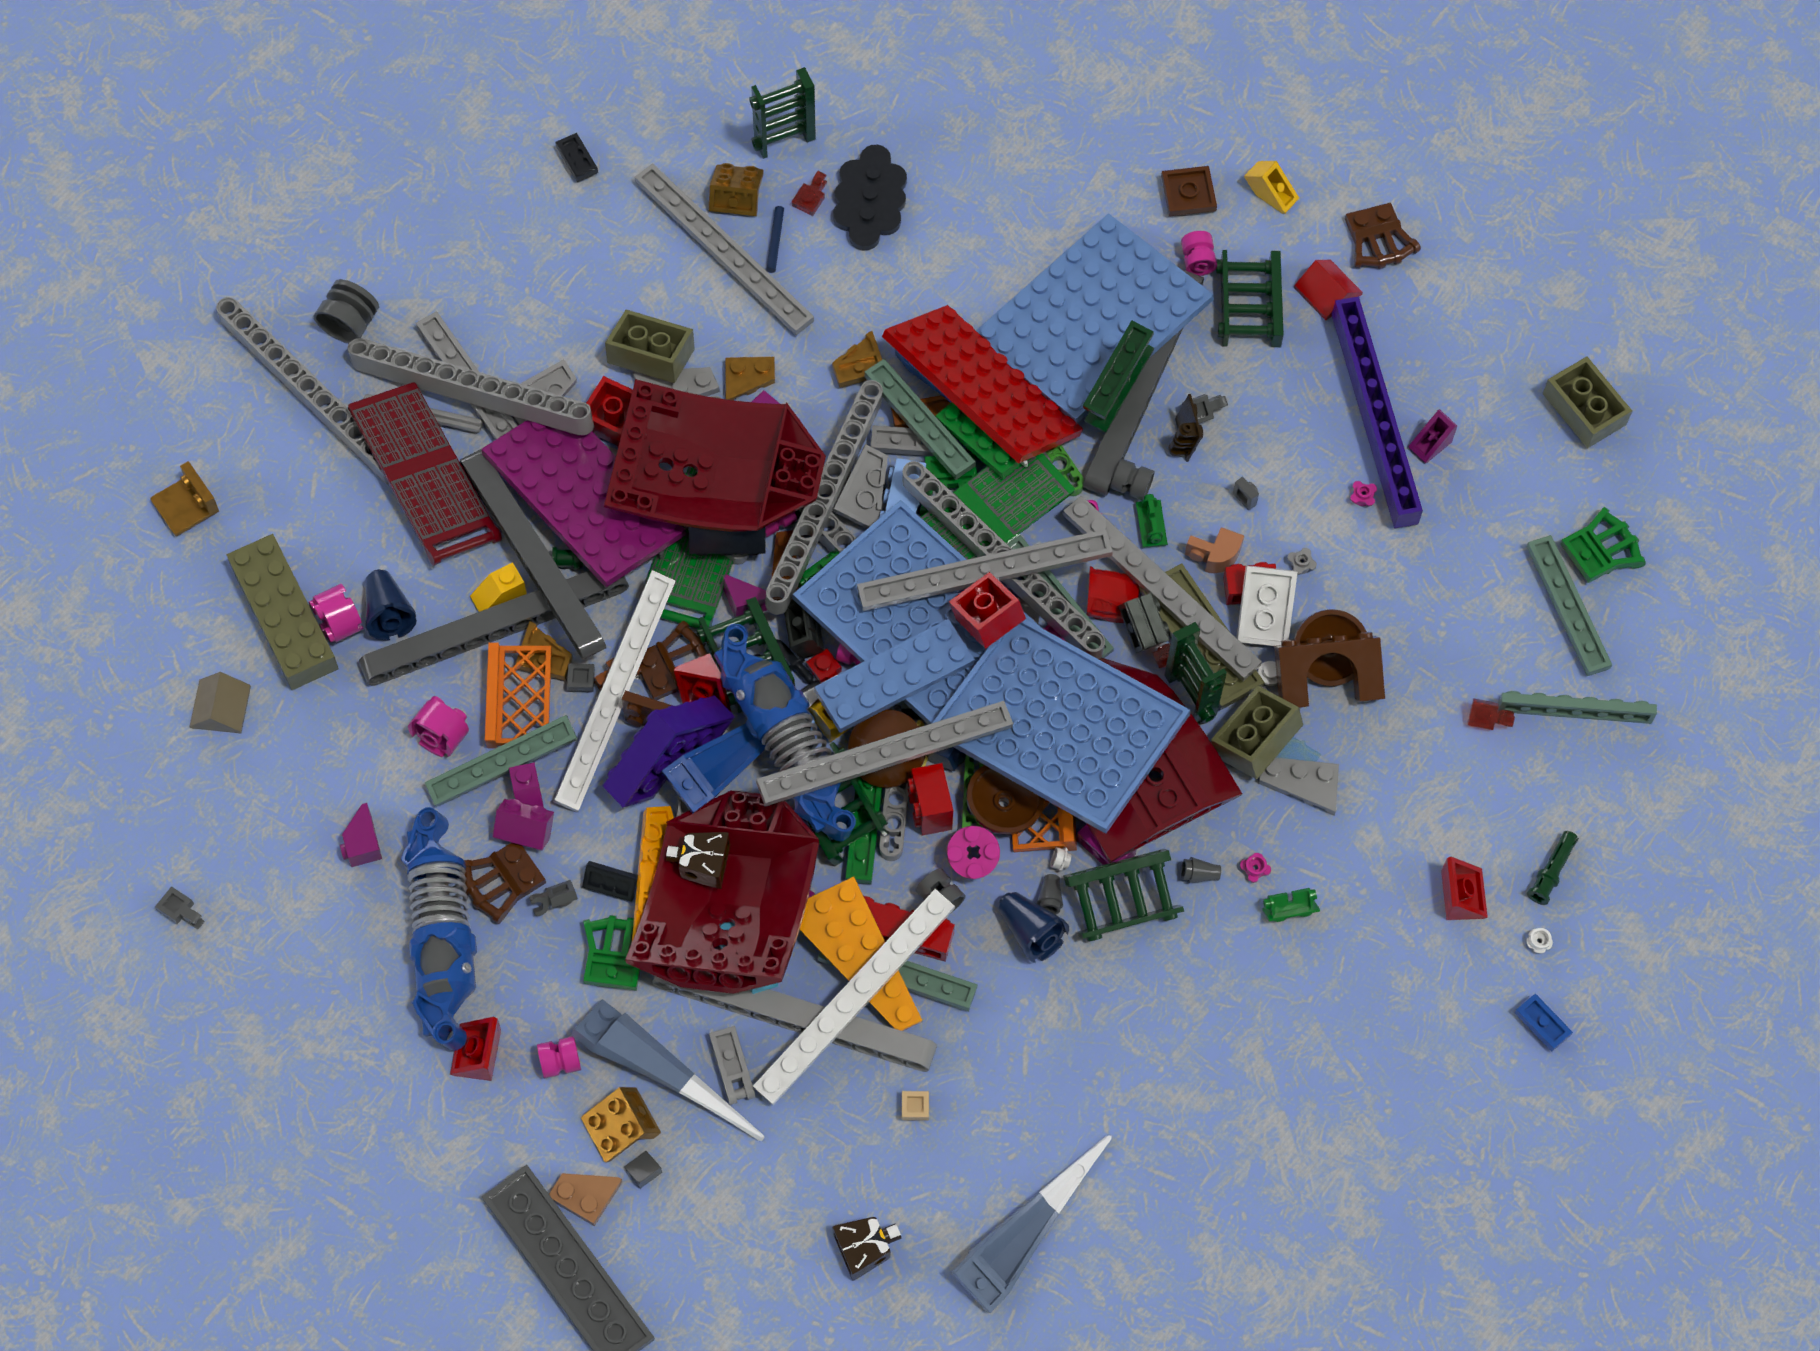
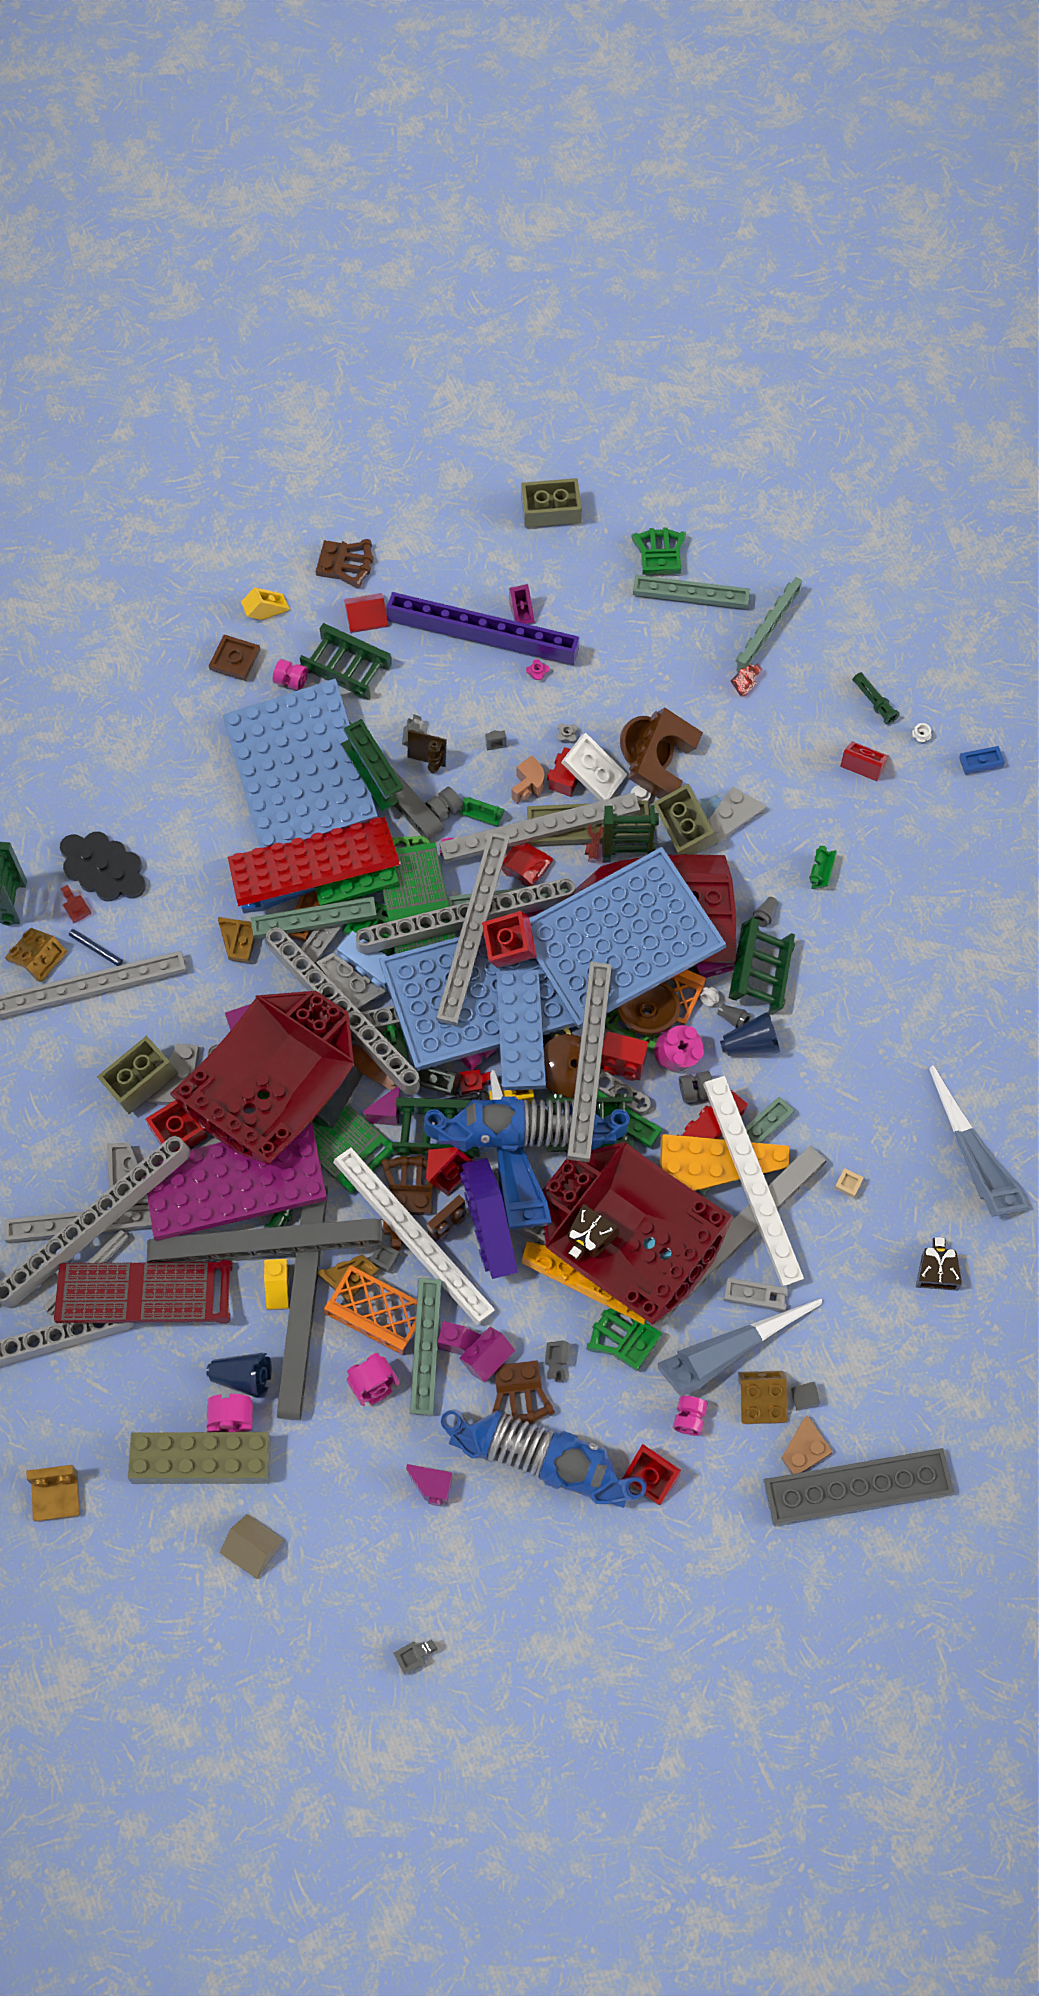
camera: 60 degrees left, 0 degrees up
black plate [582,861,638,902] -> none
pearl gold wing [725,357,775,400] -> none
pearl dark grey brick [1118,593,1170,653] -> none
dark pink plate [1240,853,1271,883] -> none

